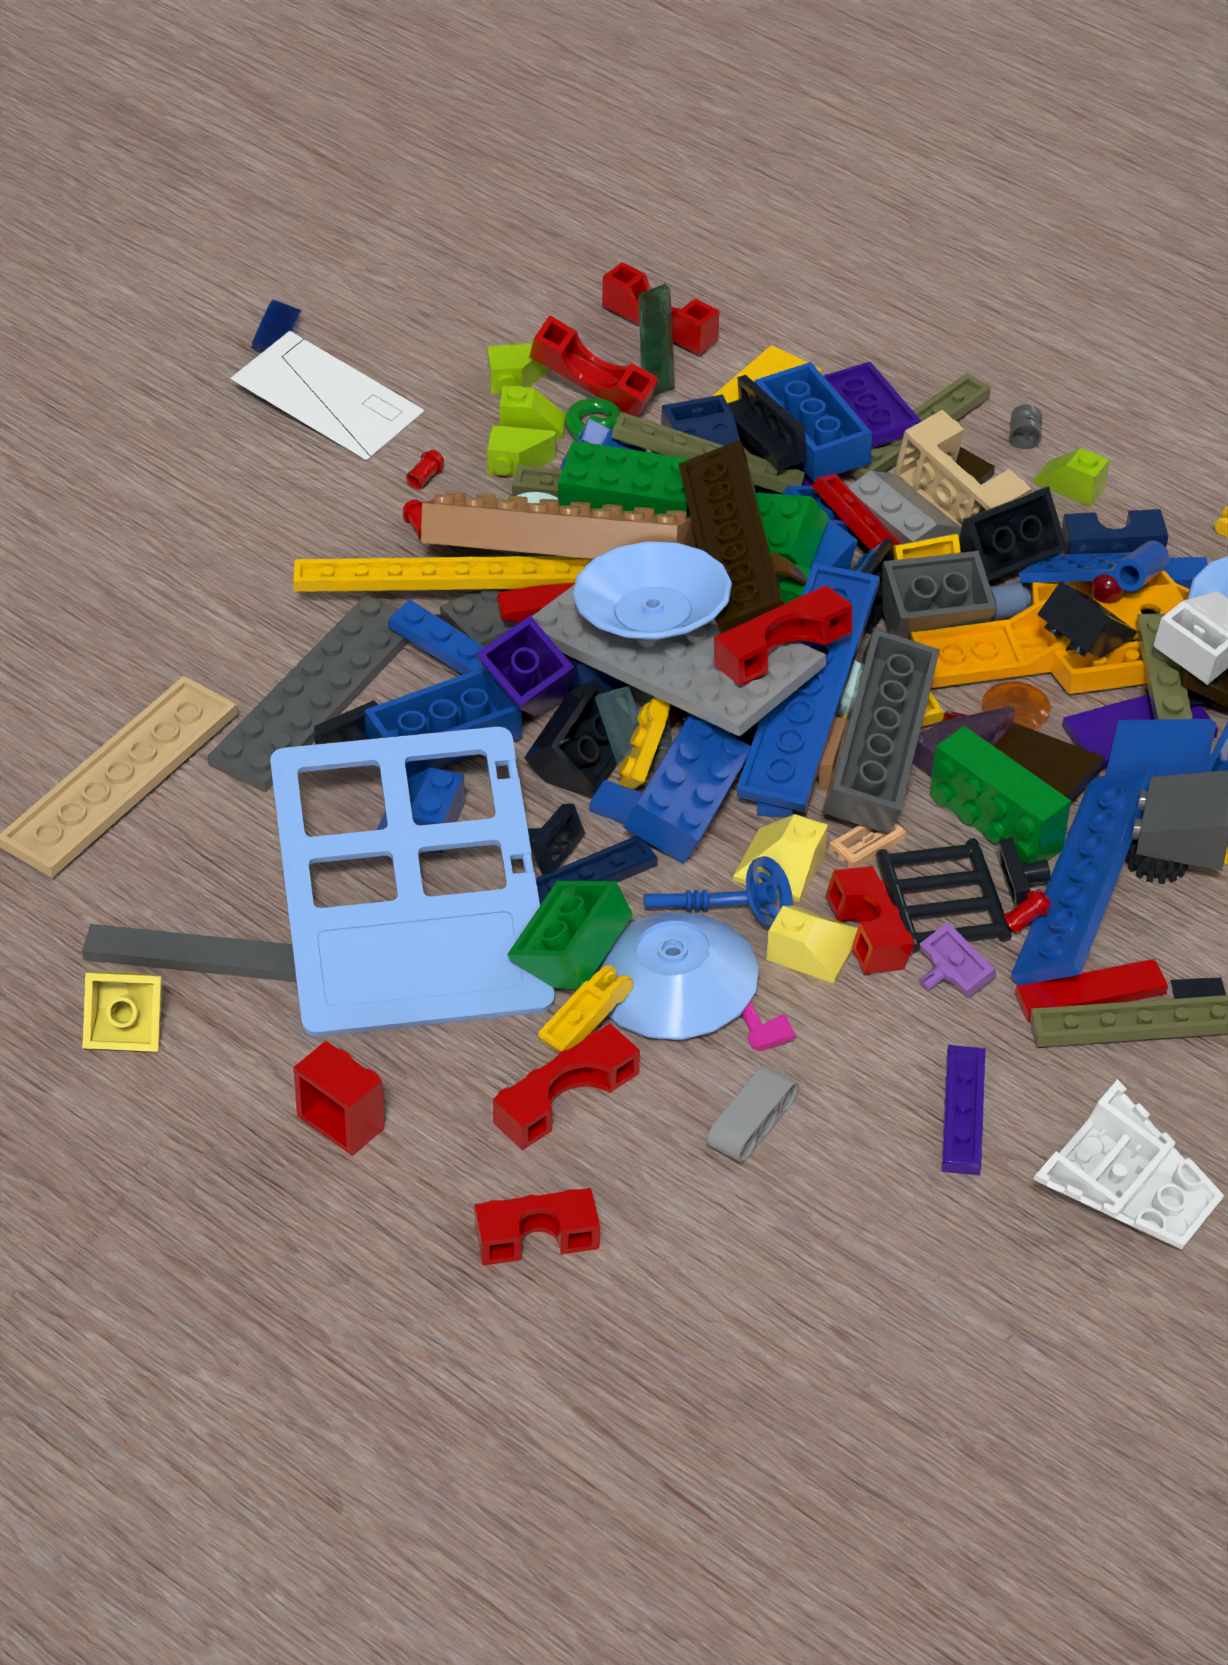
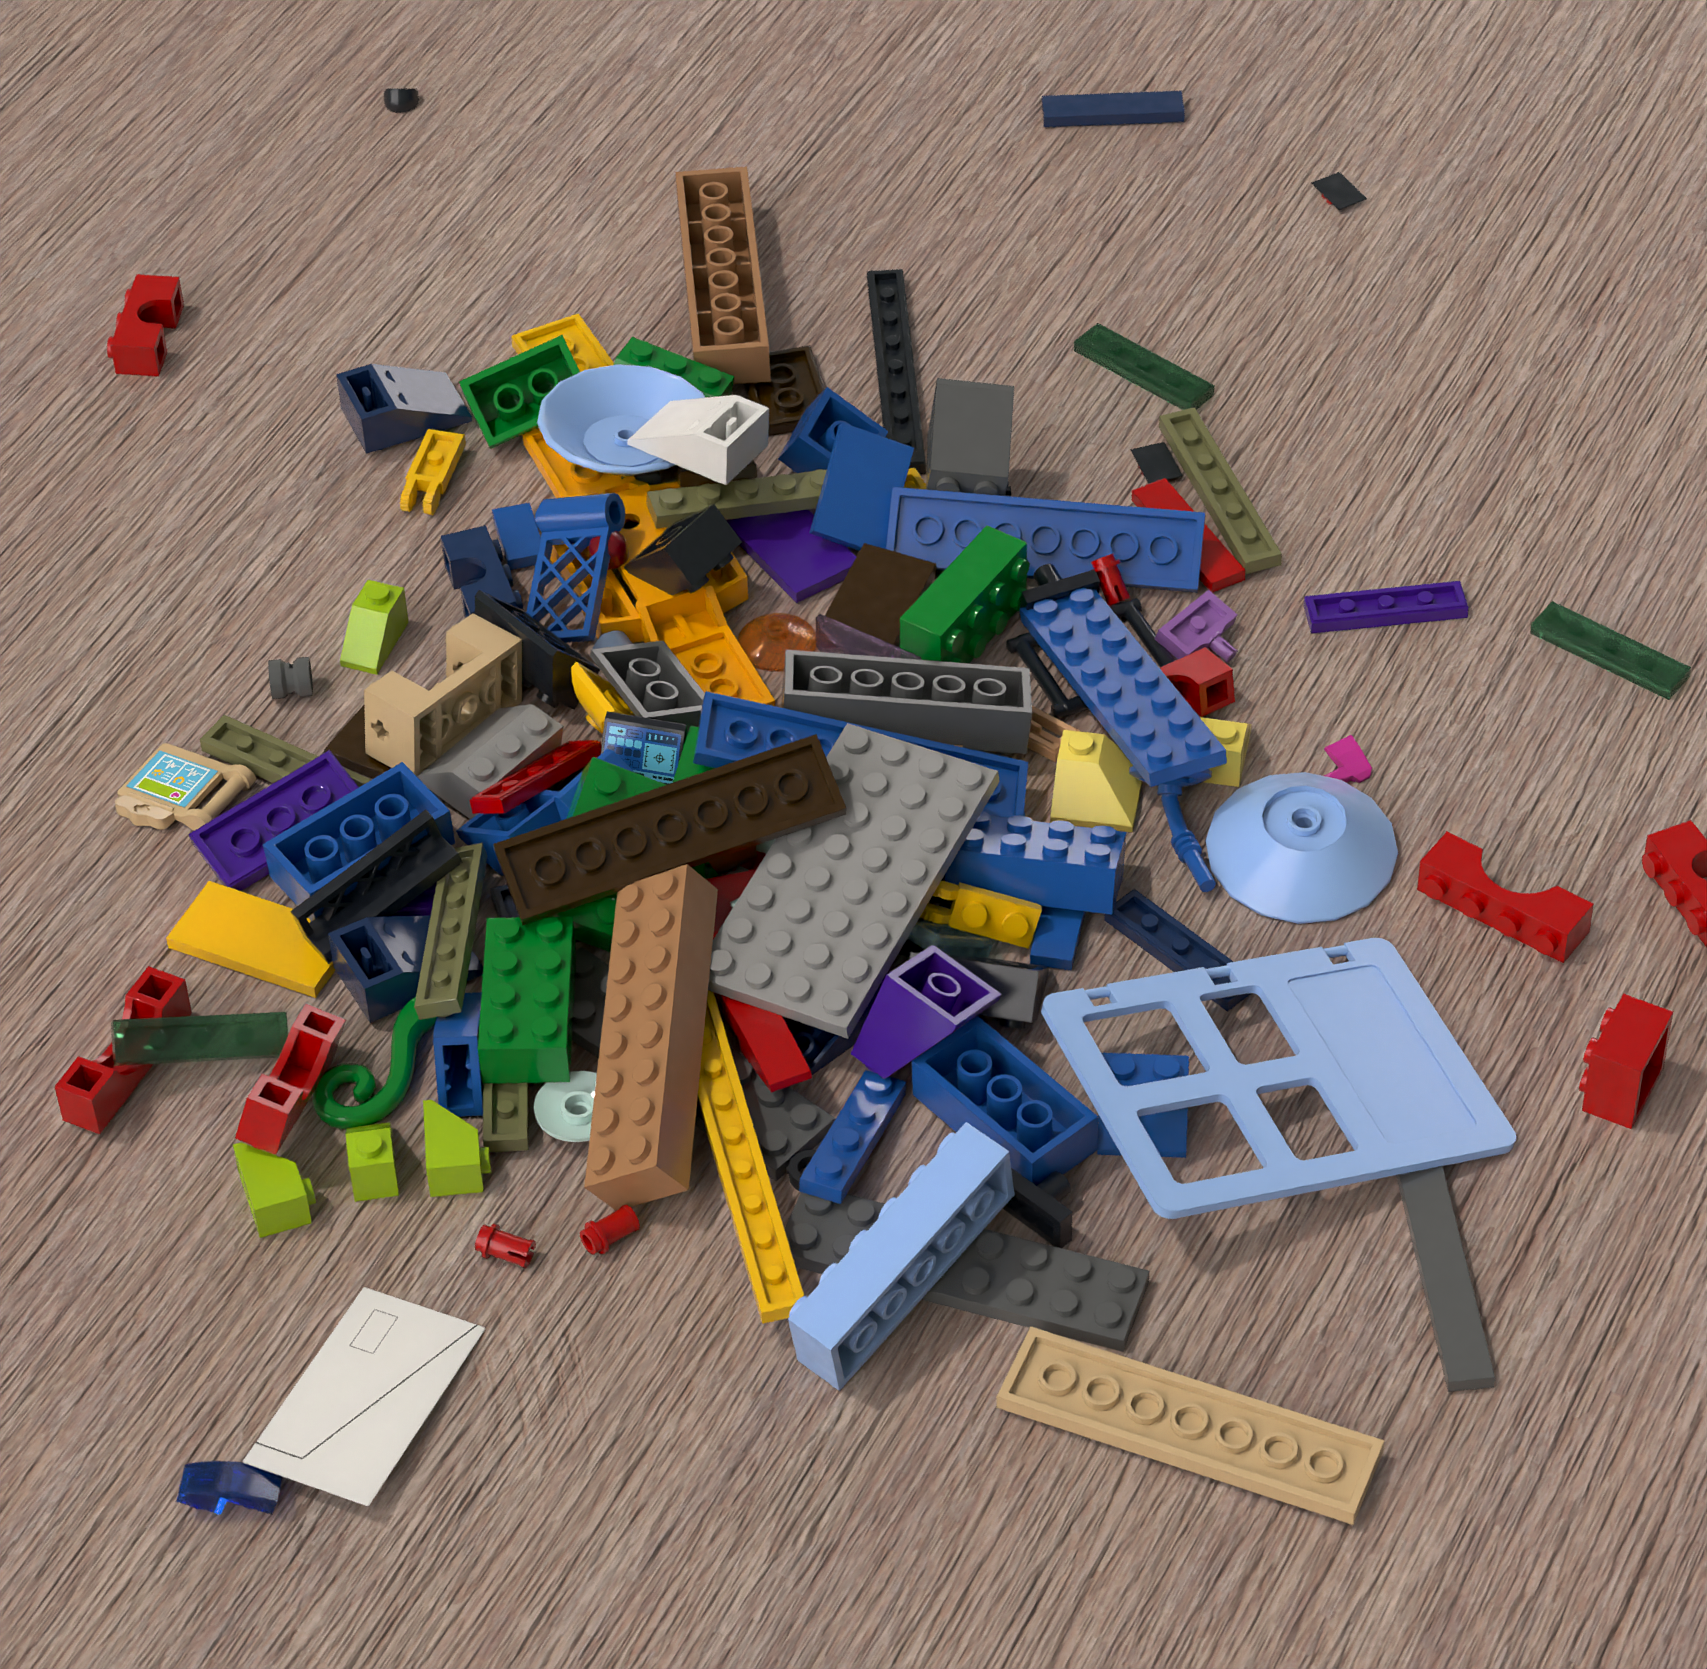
camera: 100 degrees left, 0 degrees up
light yellow slope [82,970,162,1052] -> none
green slope [507,881,633,989] -> none
black tile [527,803,585,873] -> none
yellow hinge [537,965,634,1054] -> none
light blue dish [572,541,732,641] -> none
light grey beam [707,1066,799,1163] -> none
red arch [714,585,852,686] -> none
white wedge [1033,1079,1224,1249] -> none
none -> tan piece [115,743,256,831]
none -> light blue brick [788,1122,1014,1391]
none -> blue plate [1020,588,1227,787]
none -> clear green tile [1530,601,1691,700]

